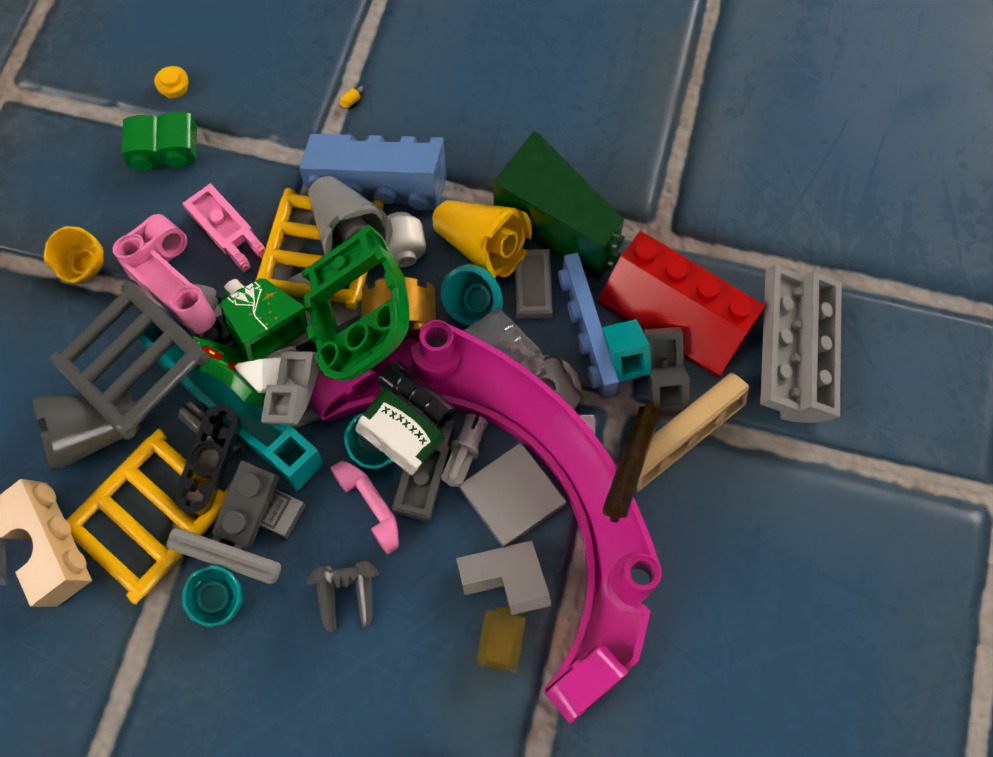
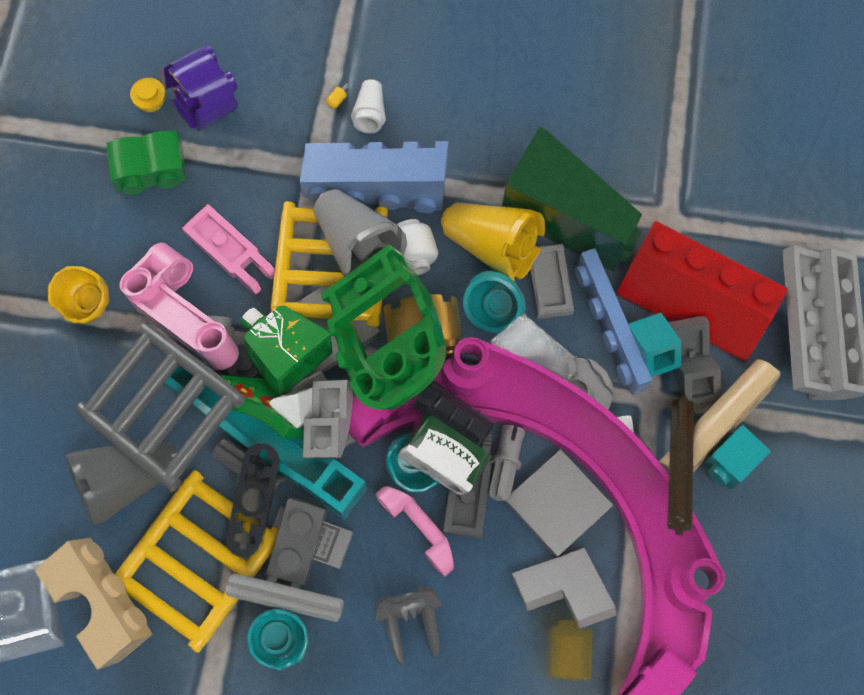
camera: 10 degrees left, 5 degrees up
none -> dark purple brick [161,45,238,131]
none -> white cone [351,80,386,133]
none -> teal brick [703,424,771,490]

